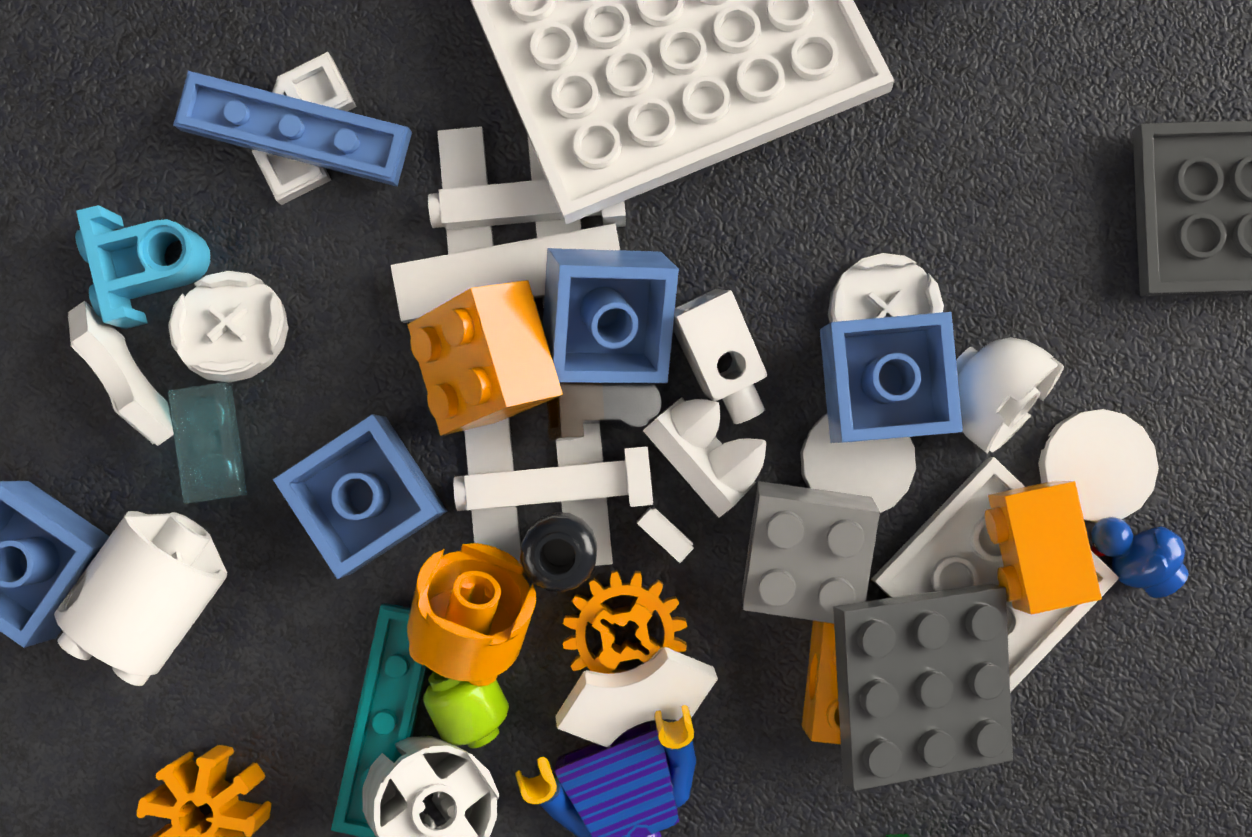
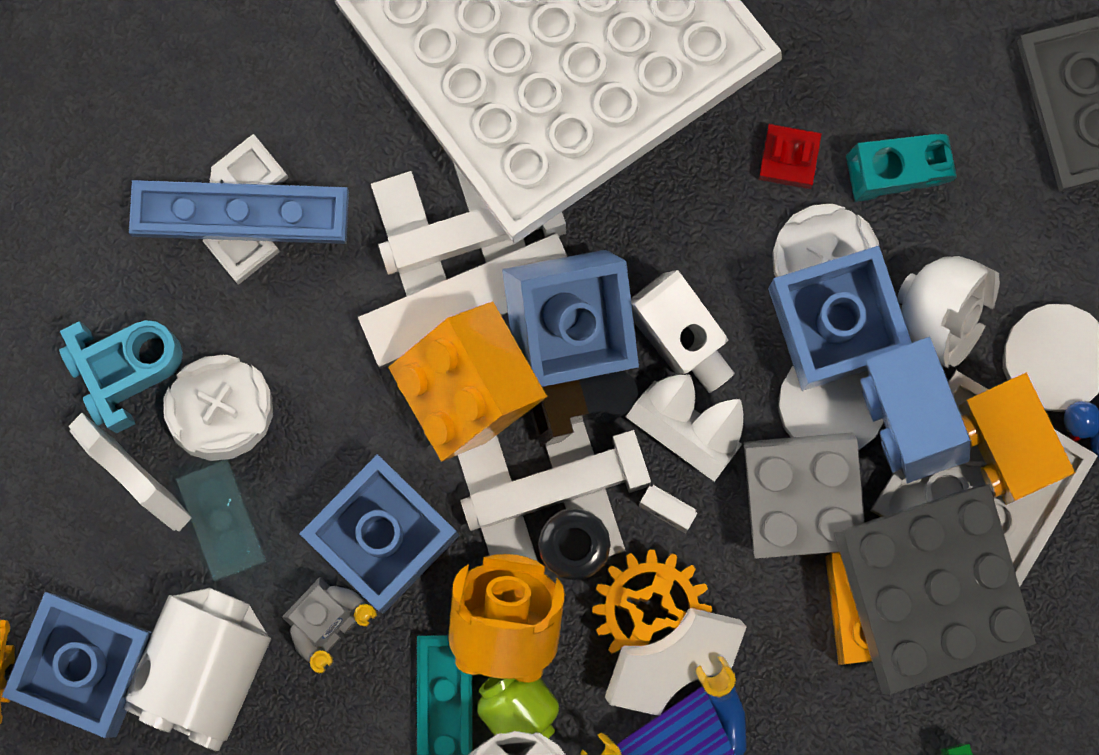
camera: 10 degrees left, 5 degrees down
none -> light grey piece [282,577,377,673]
none -> red tile [758,124,822,189]
none -> teal leg [846,134,957,202]
none -> medium blue brick [860,337,970,484]

